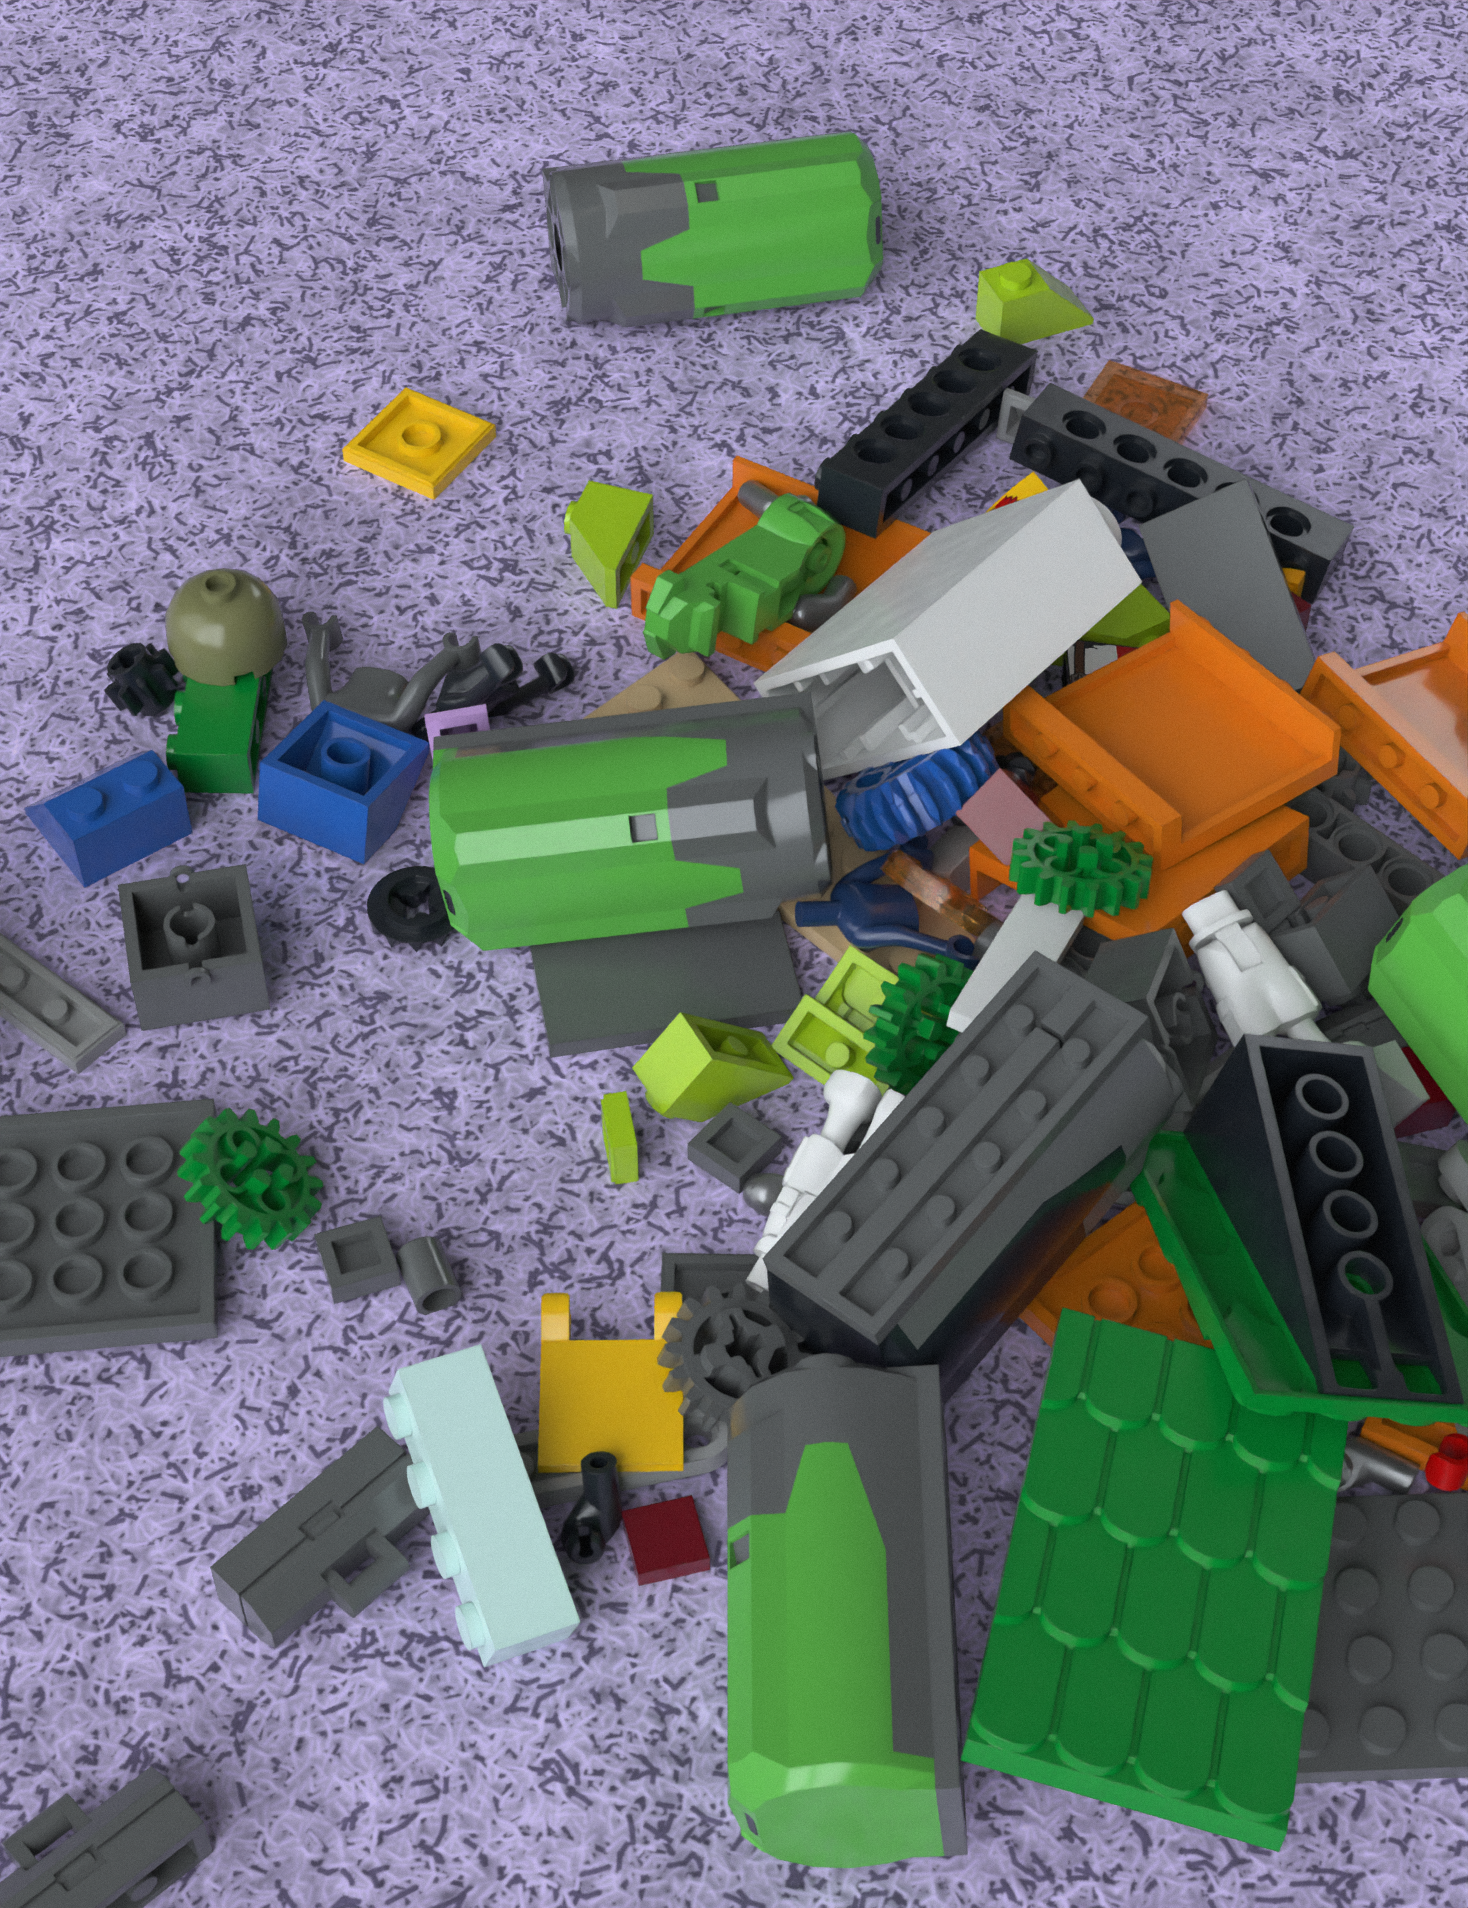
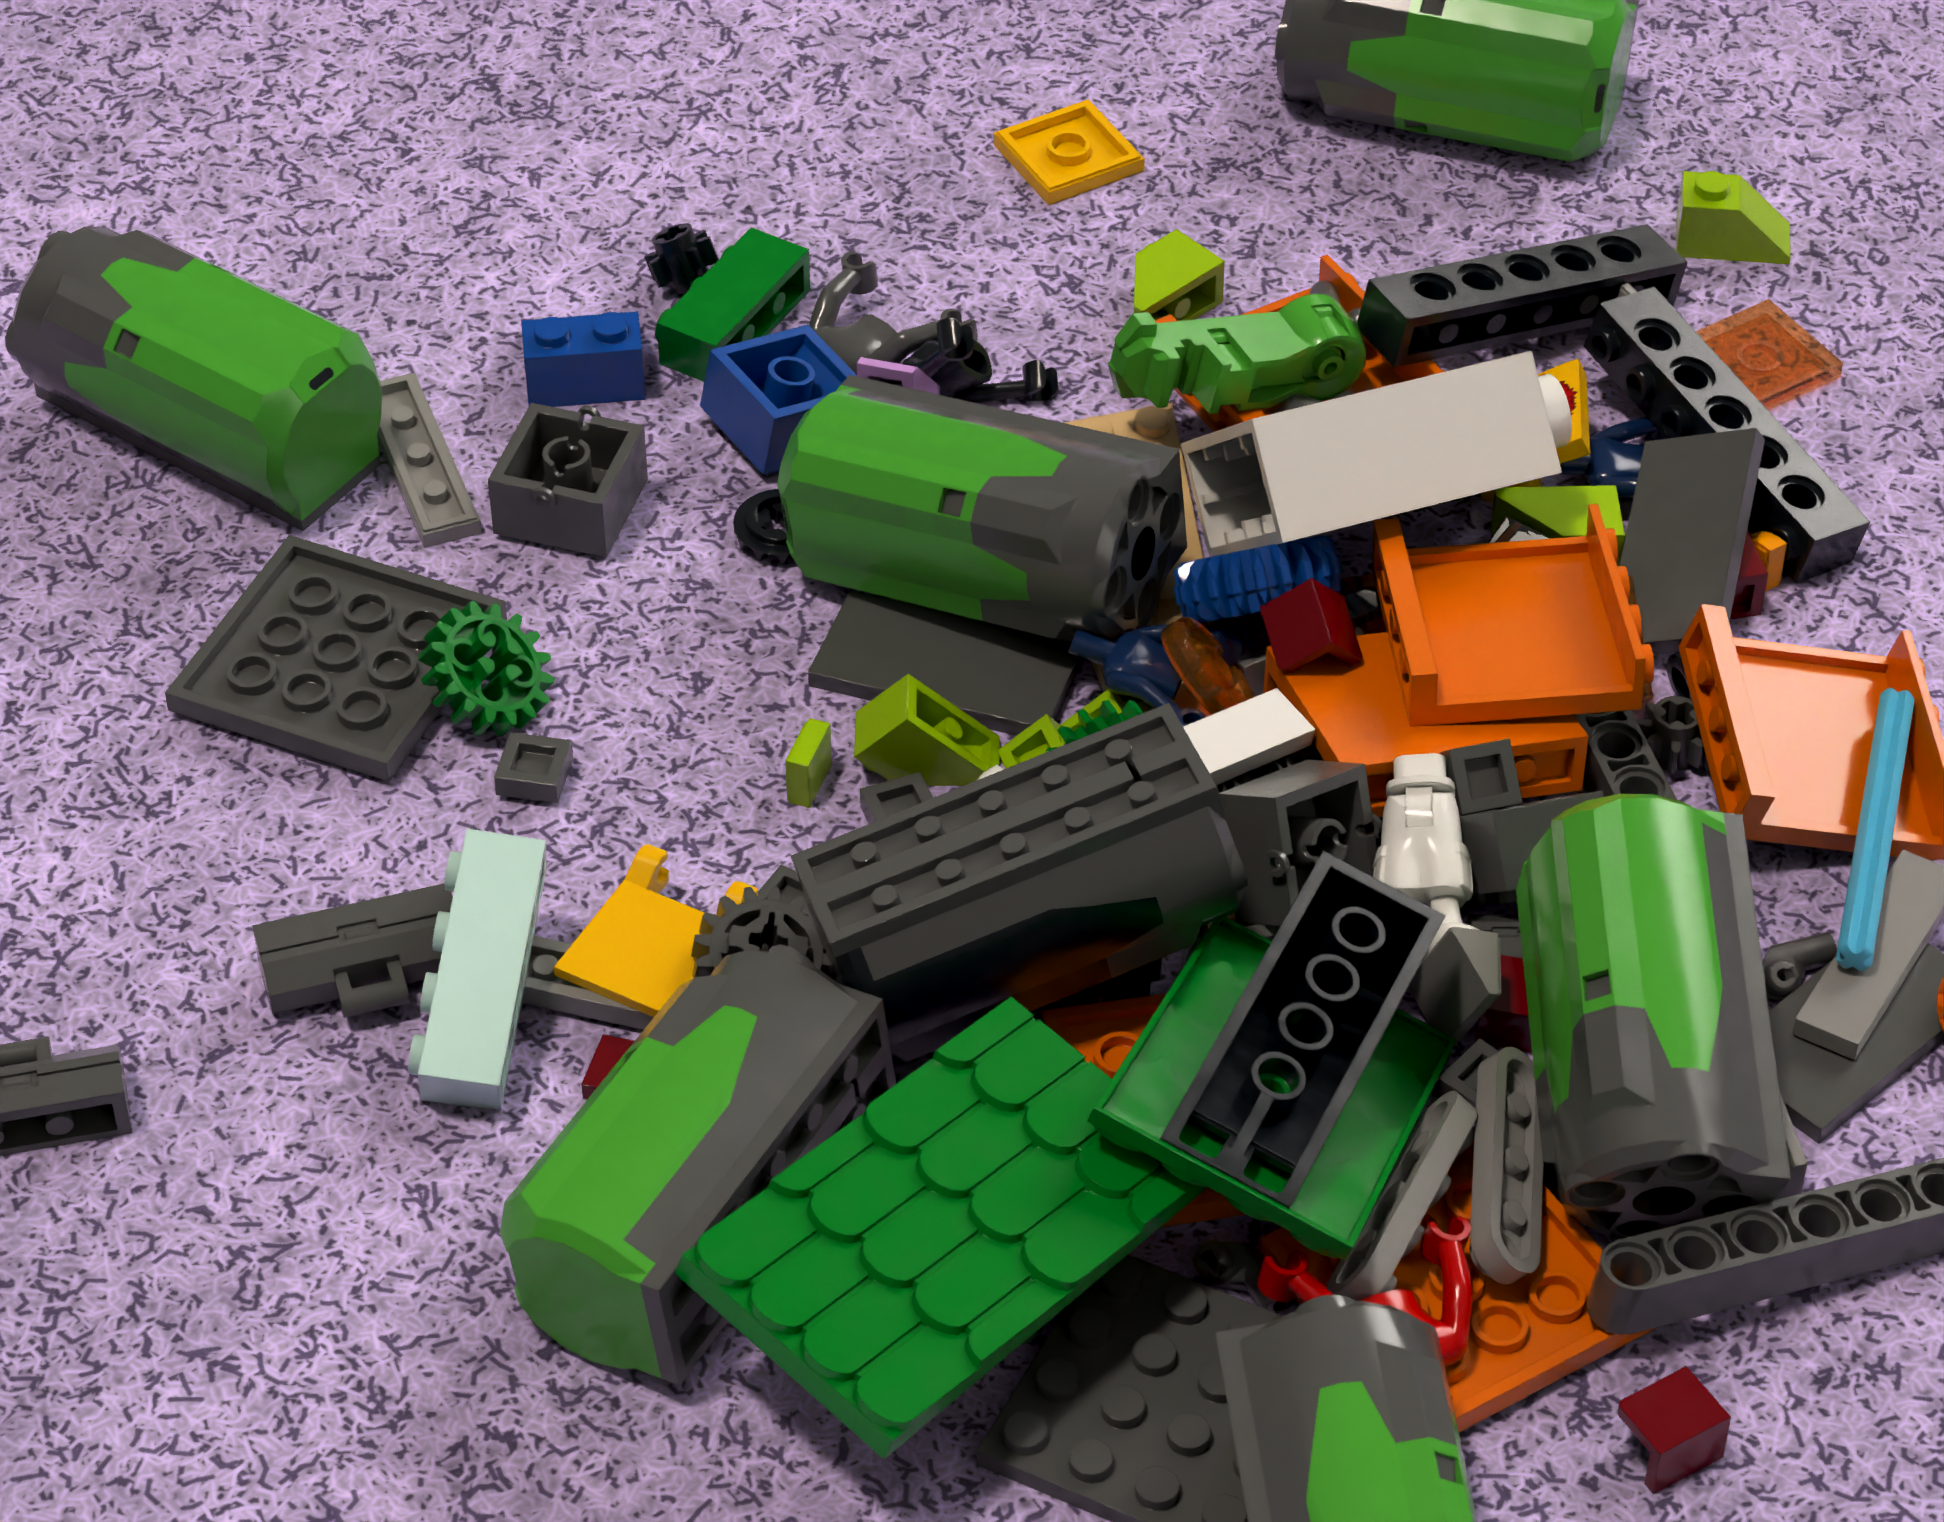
camera: 30 degrees right, 5 degrees down
olive cylinder [165,568,288,686] -> none
dark grey hinge [396,1236,462,1315] -> none
black arm [561,1451,622,1565] -> none
green gear [1008,820,1153,918] -> none

